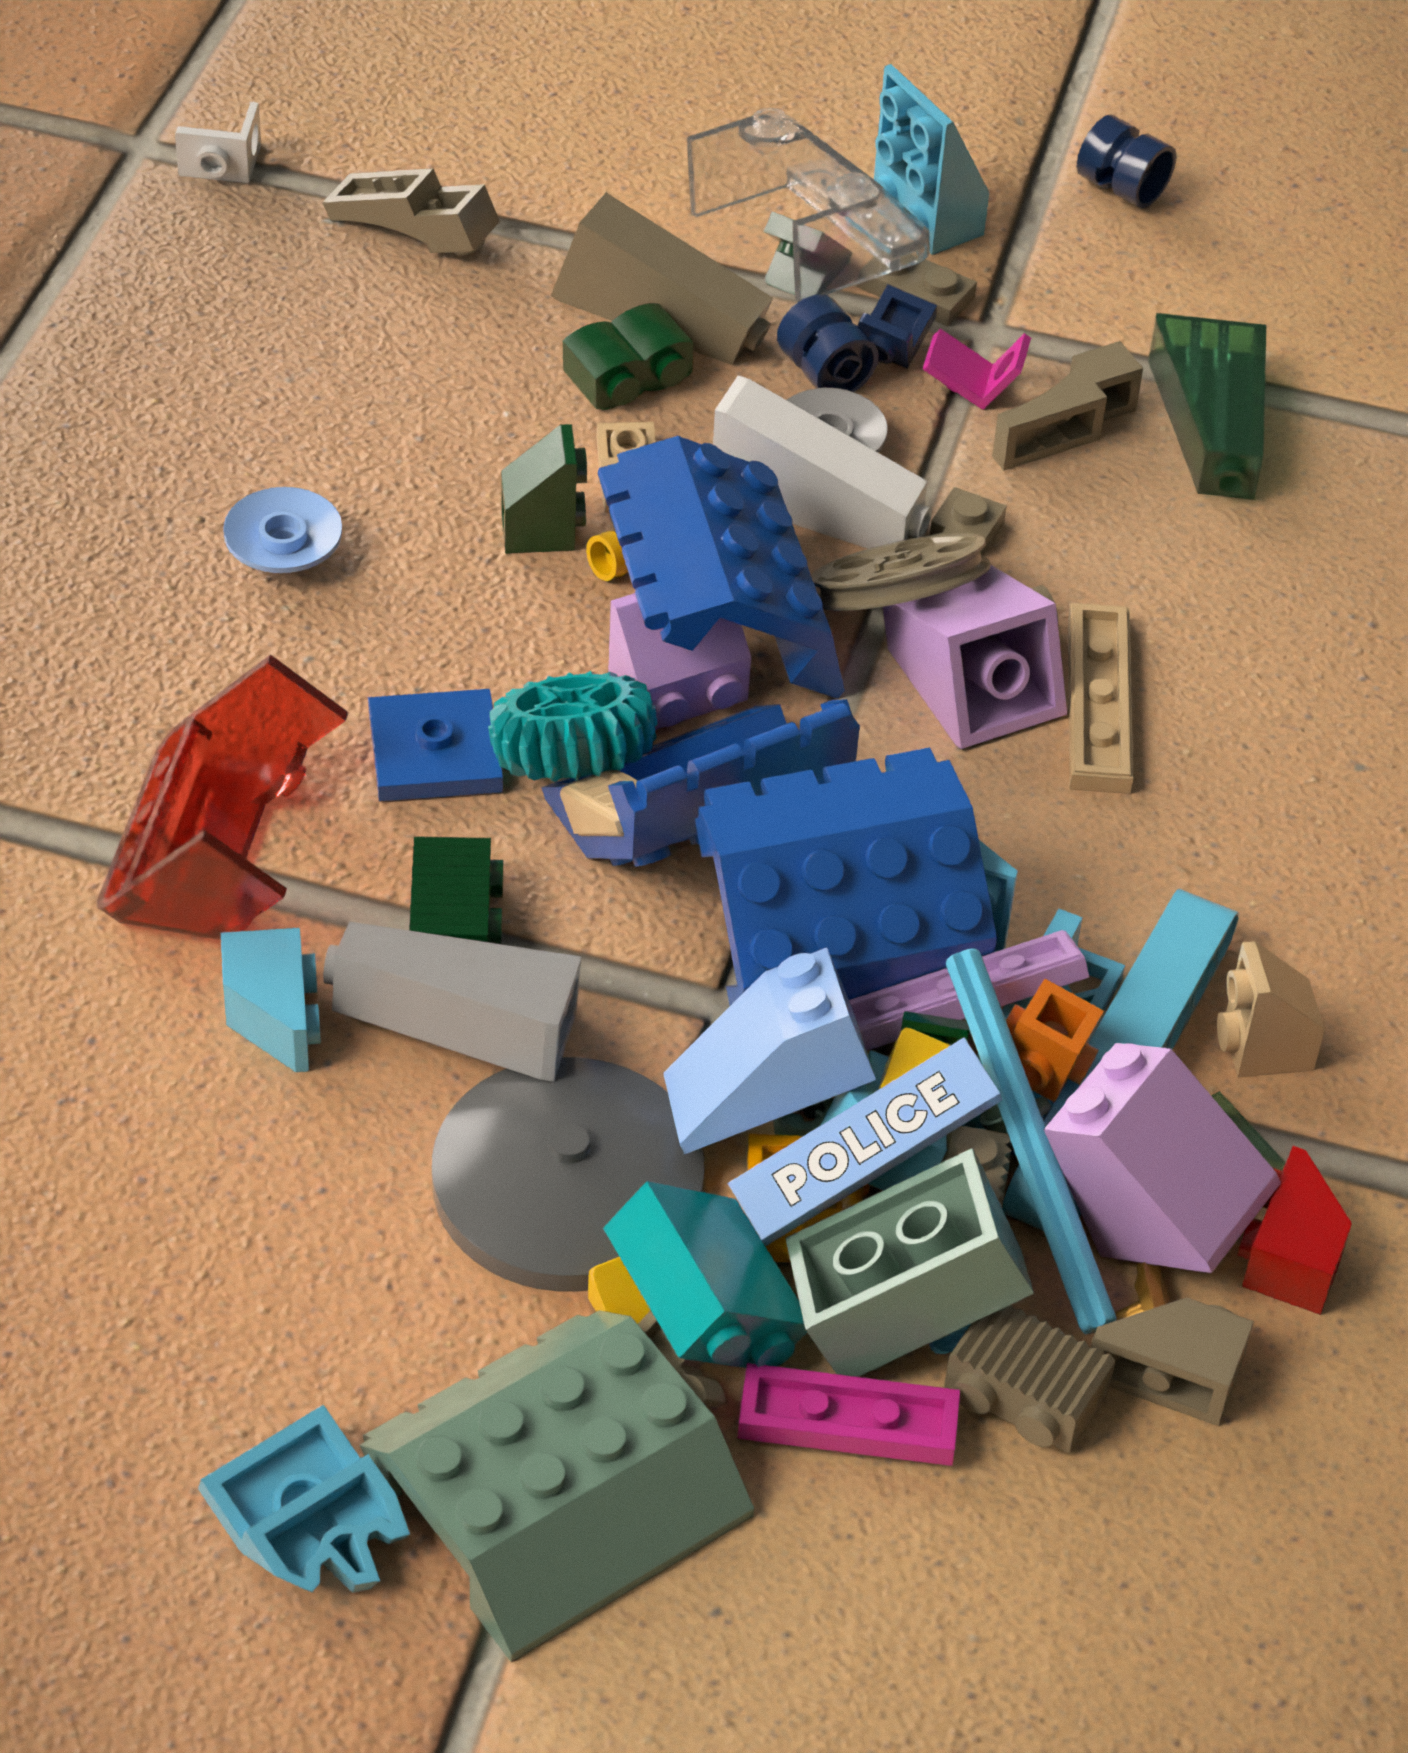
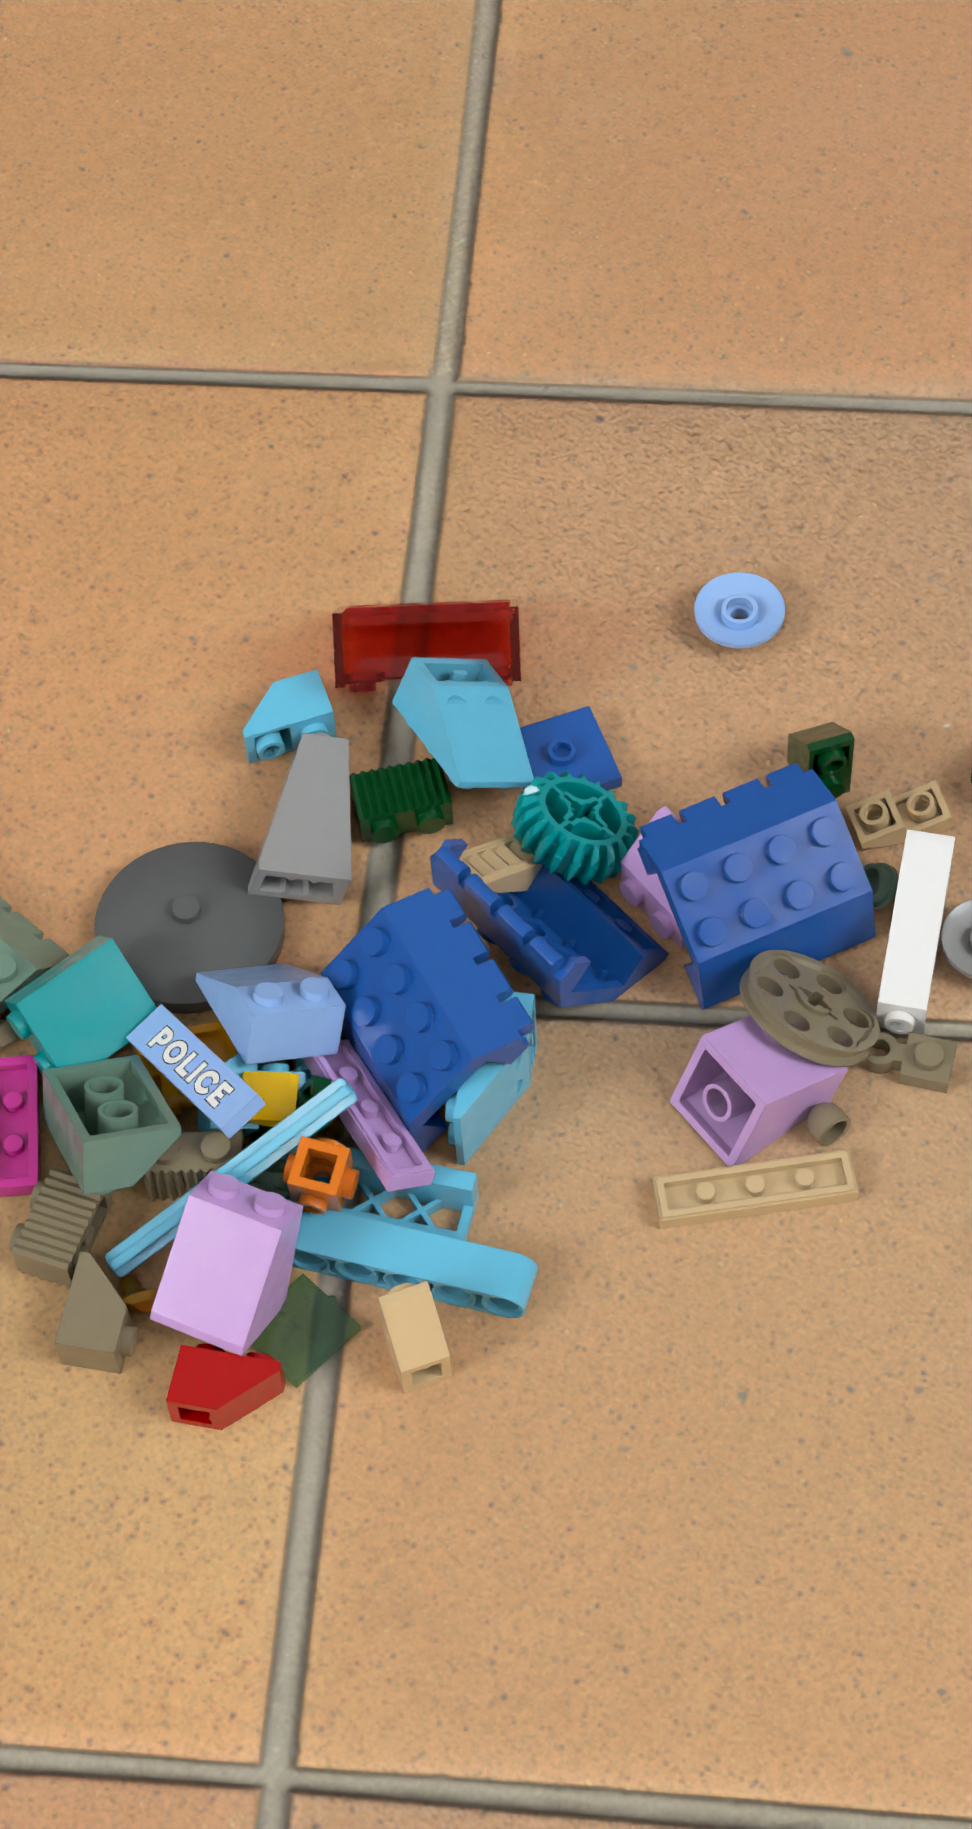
camera: 85 degrees right, 10 degrees up
none -> medium azure slope [392,657,534,789]

